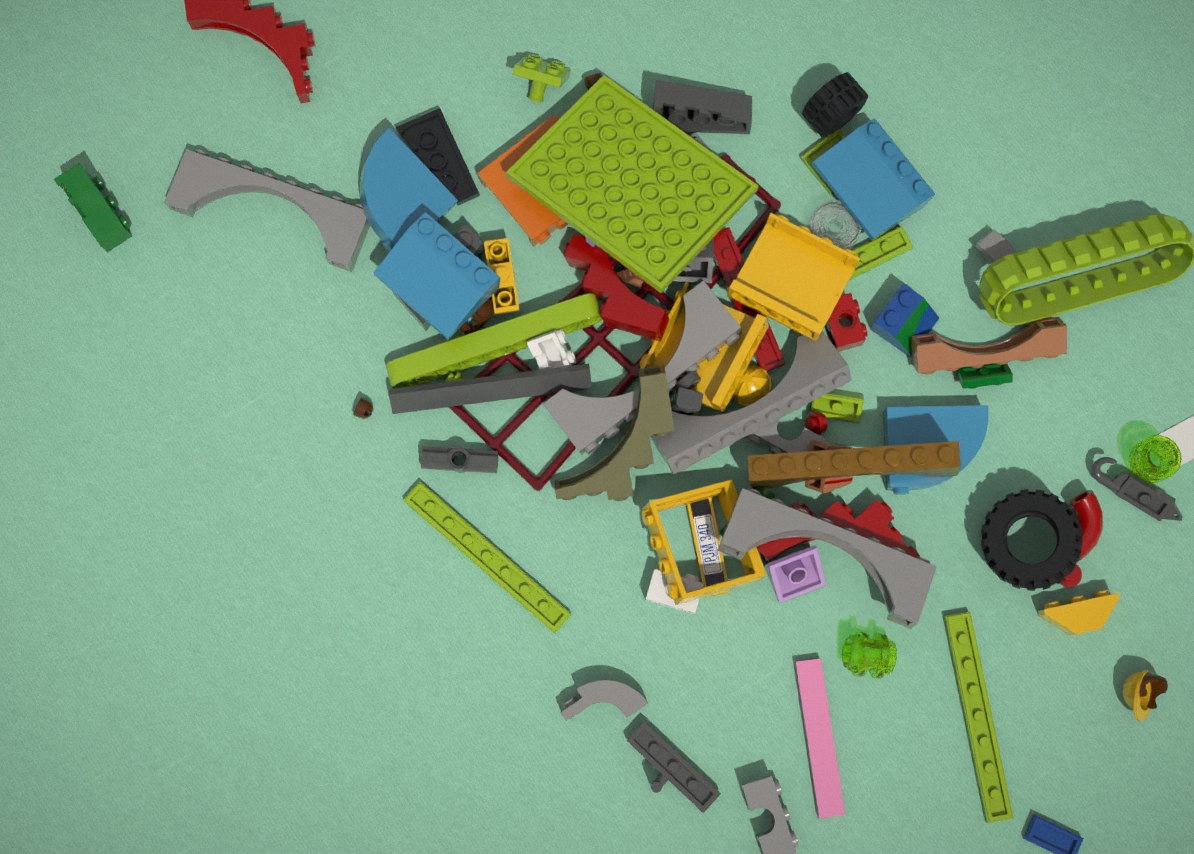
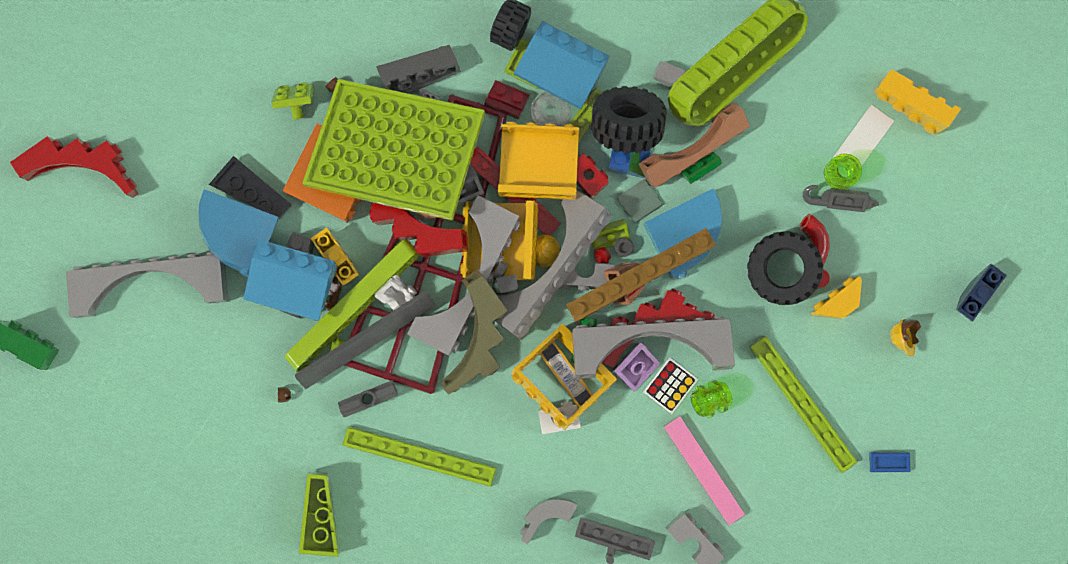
camera: 25 degrees left, 5 degrees up
none -> lime wedge [298,472,339,557]
none -> dark red plate [484,80,530,120]
none -> black tyre [591,86,667,154]
none -> dark grey tile [614,237,634,257]
none -> sand green piece [617,179,662,223]
none -> sticker [643,357,699,414]

